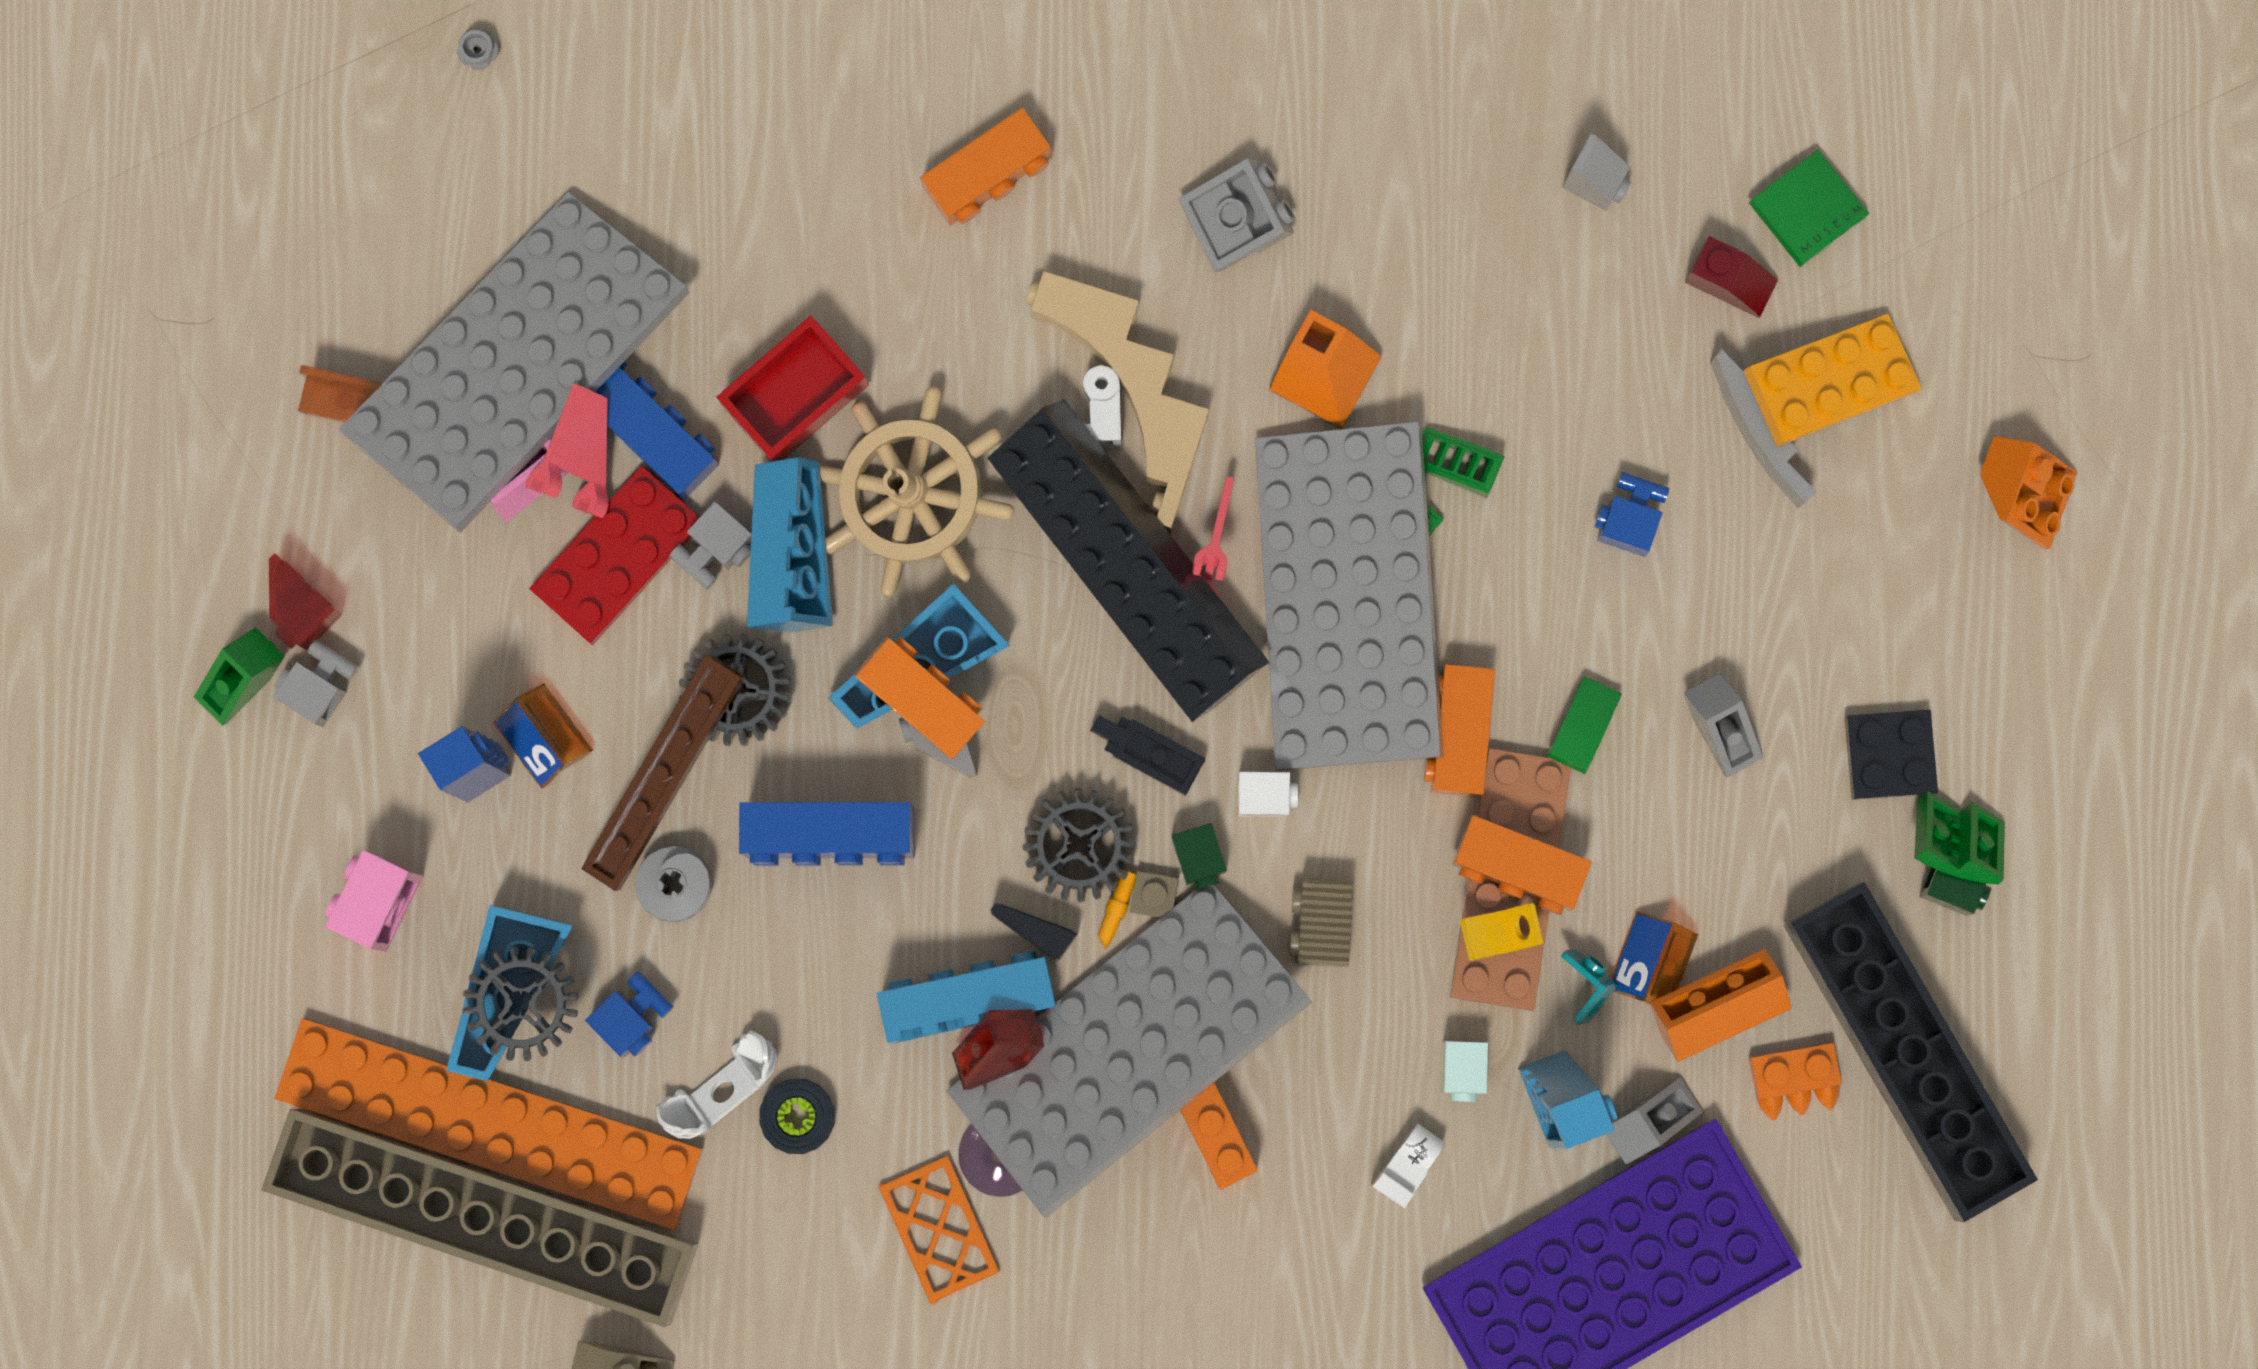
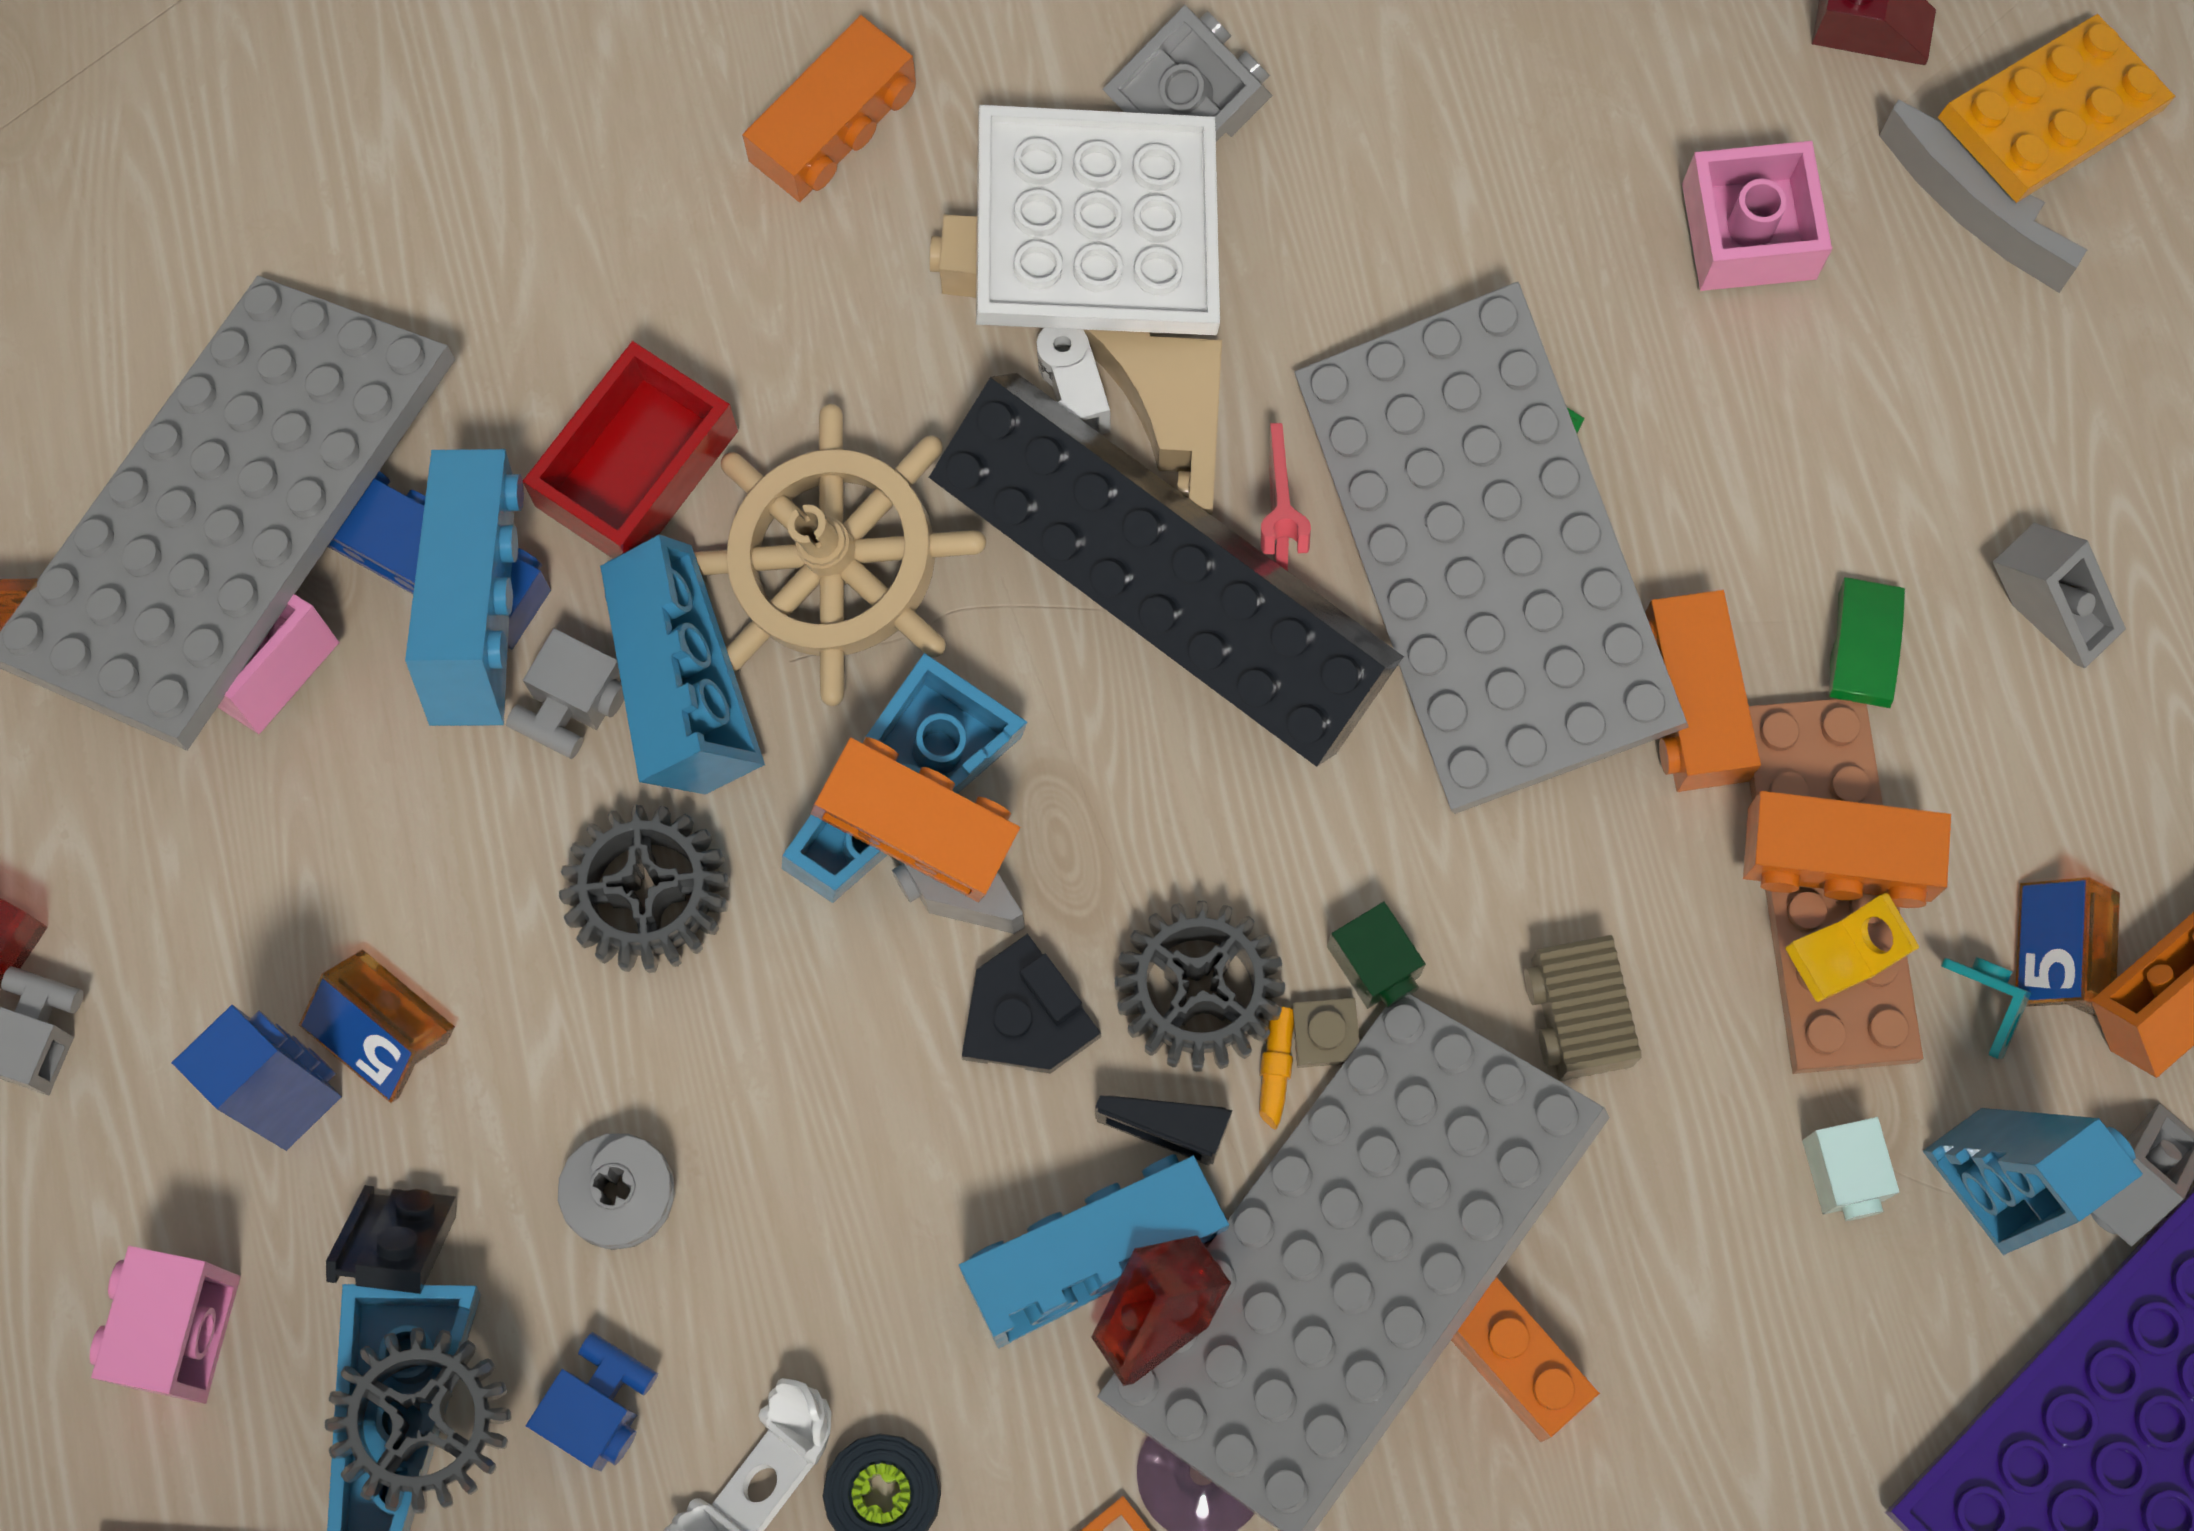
camera: 15 degrees left, 10 degrees down
light grey plate [457,29,498,70] -> none
coral flag [526,383,608,518] -> none
red plate [529,465,700,646] -> none
reddish brown plate [581,654,745,891] -> none
blue brick [739,802,915,866] -> none
black hinge [1090,715,1206,796] -> none
white brick [1238,772,1298,817] -> none
orange slope [1269,309,1382,429] -> none
white leg [1371,1123,1446,1208] -> none
green slope [1422,427,1505,498] -> none
blue brick [1594,471,1670,557] -> none
none -> black plate [326,1185,456,1294]
none -> dark azure wedge [405,449,524,726]
none -> black plate [962,933,1101,1074]
none -> white plate [976,105,1220,335]
none -> bright pink brick [1682,141,1832,291]

